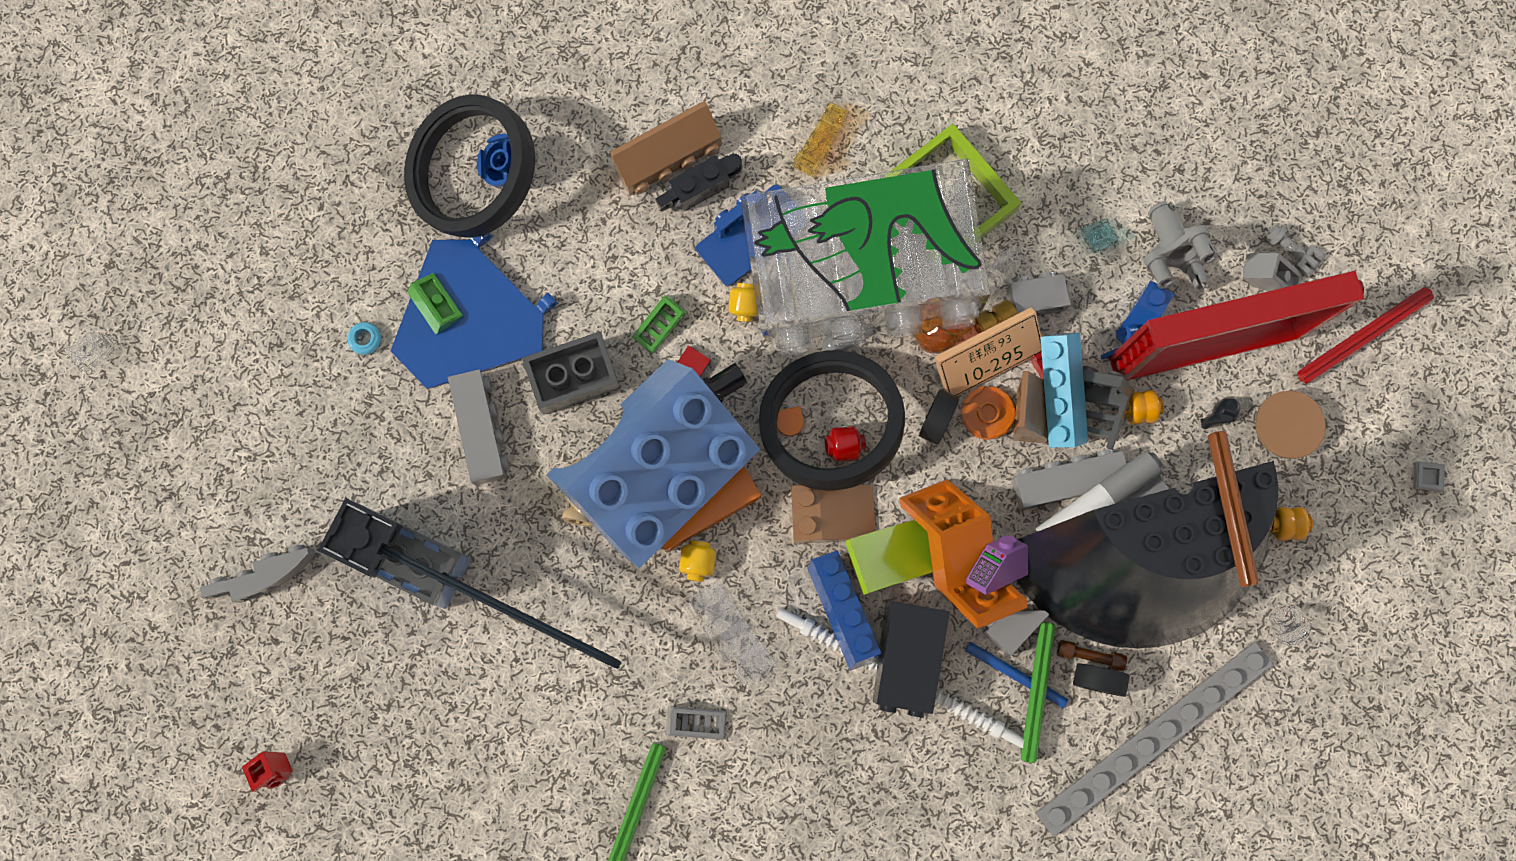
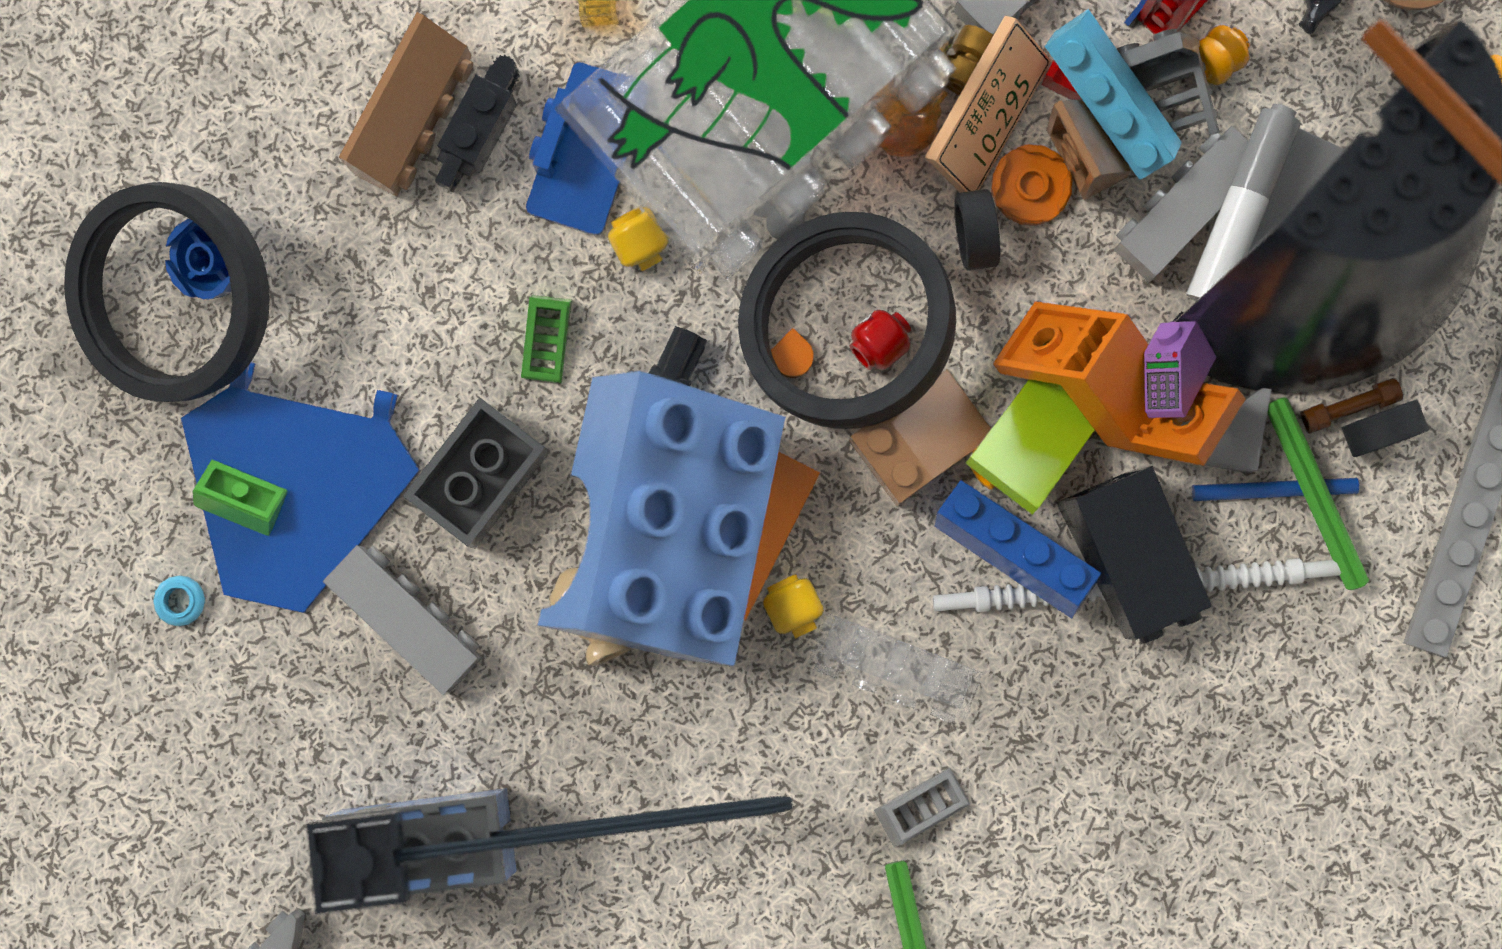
camera: 30 degrees left, 5 degrees up
red tile [677,346,711,378] -> none

